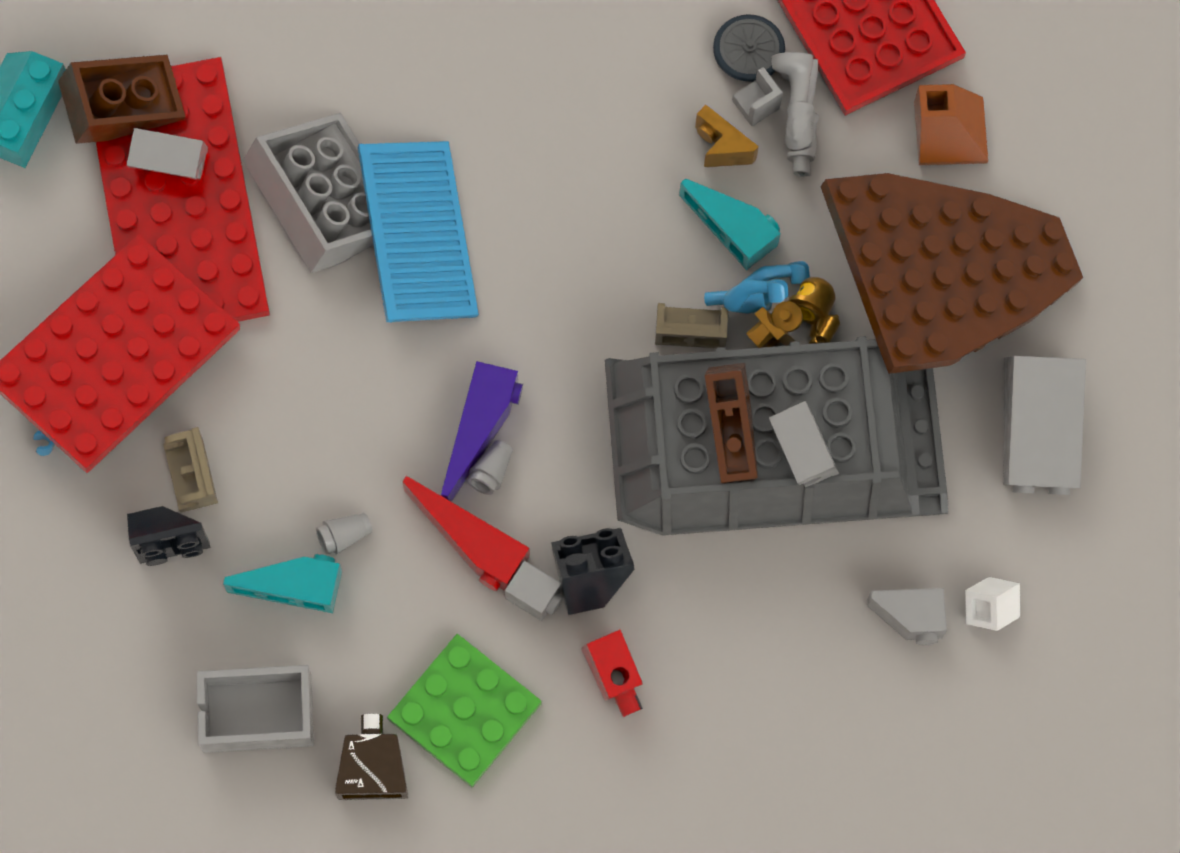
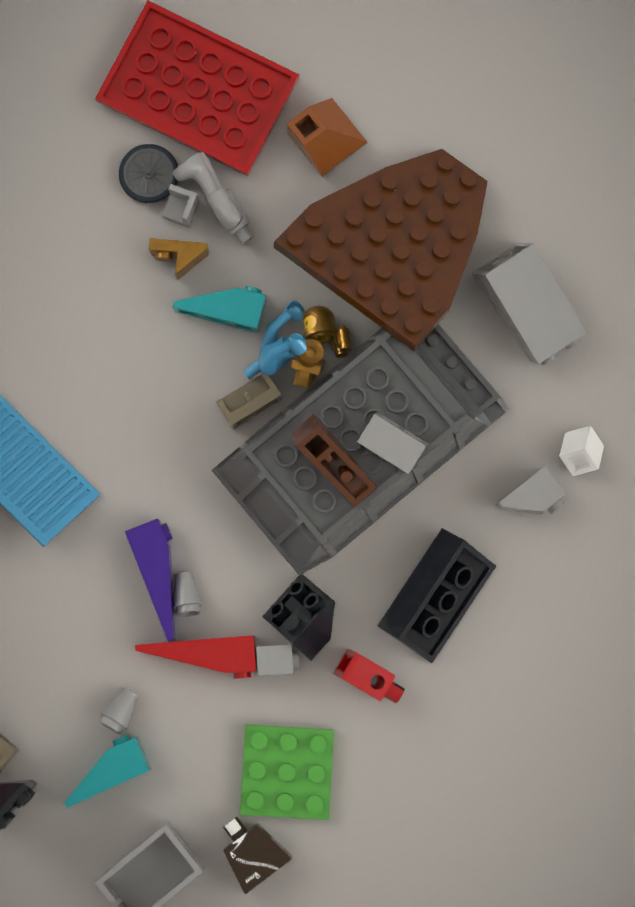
camera: 30 degrees left, 10 degrees up
none -> black slope [377,528,496,663]

